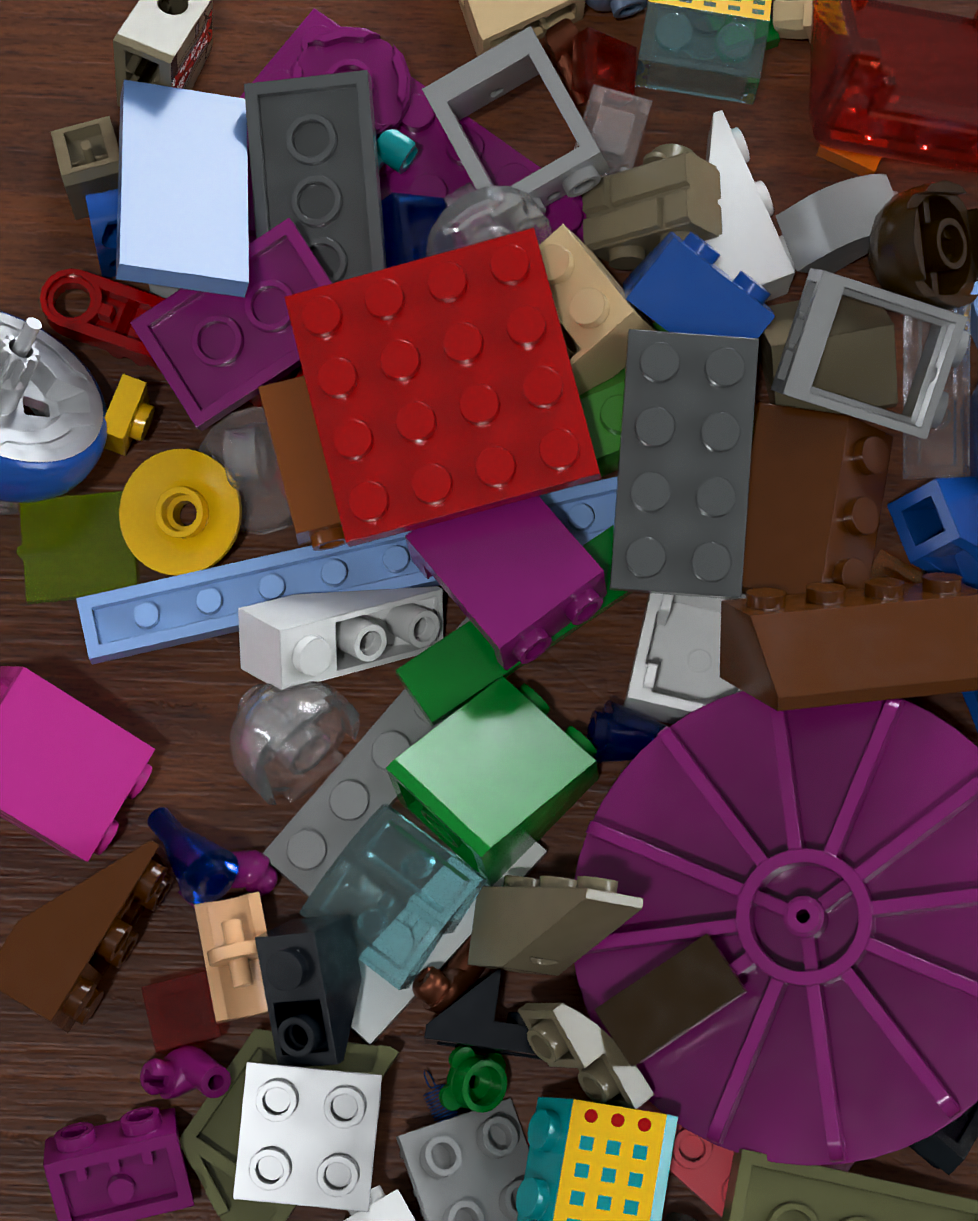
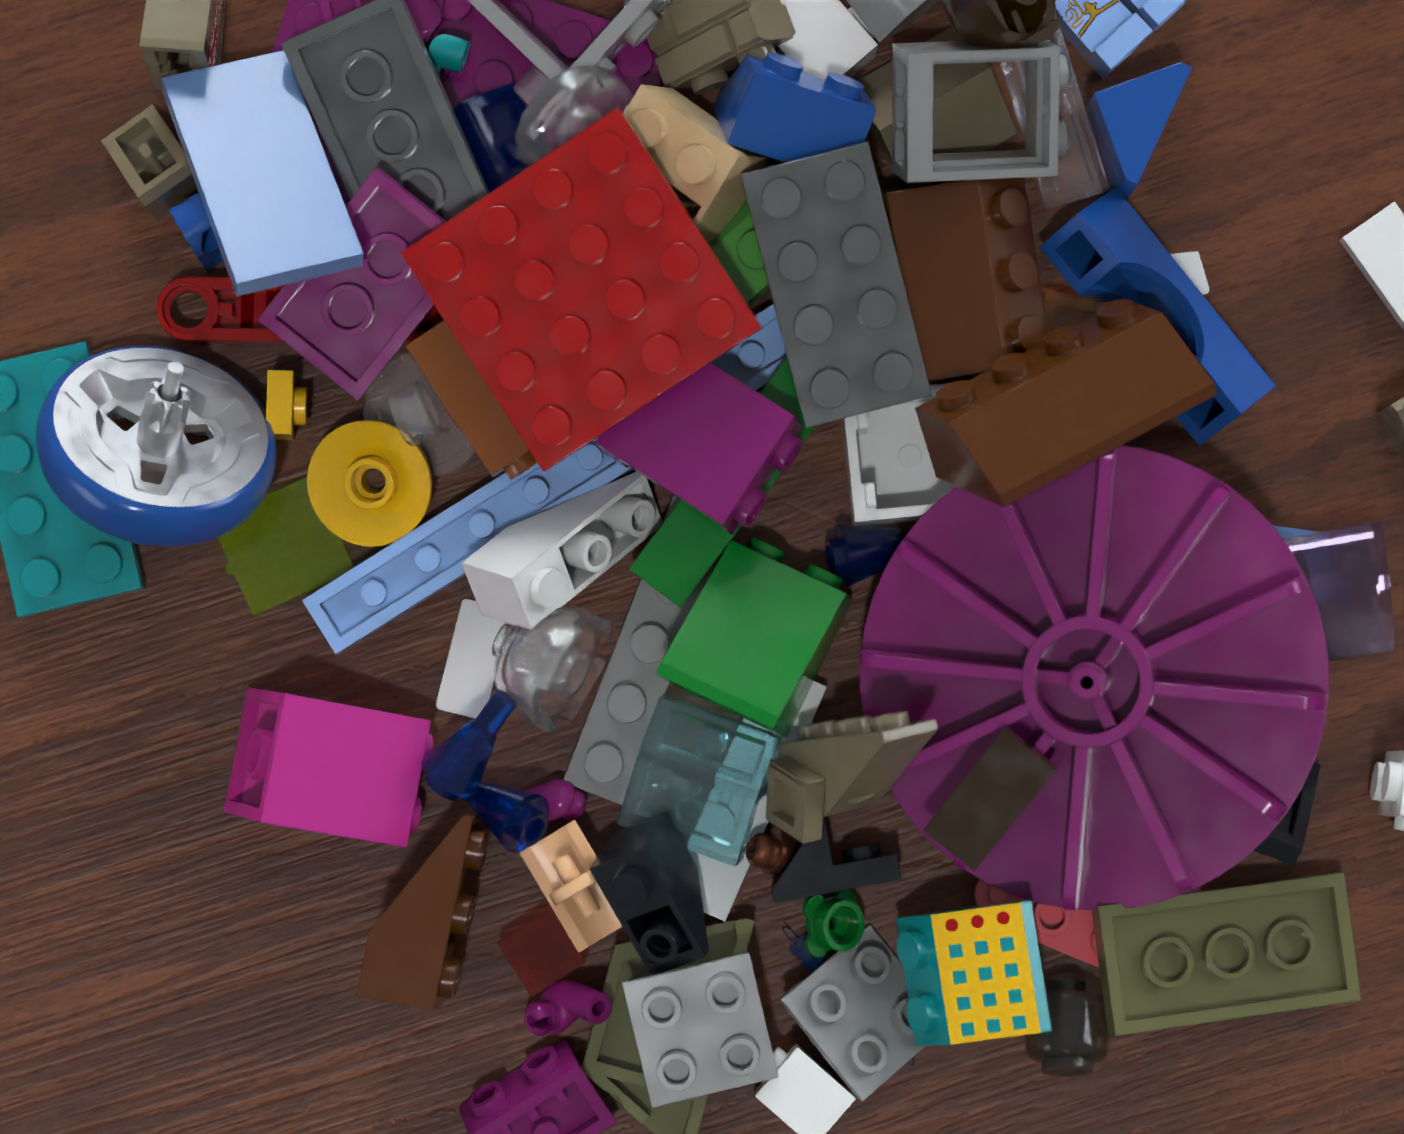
camera: 10 degrees left, 10 degrees up
dark tan slope [518,1003,655,1109] -> none
none -> clear blue cone [421,689,517,801]
none -> white sticker [436,599,508,720]
none -> dark tan tile [765,756,826,844]

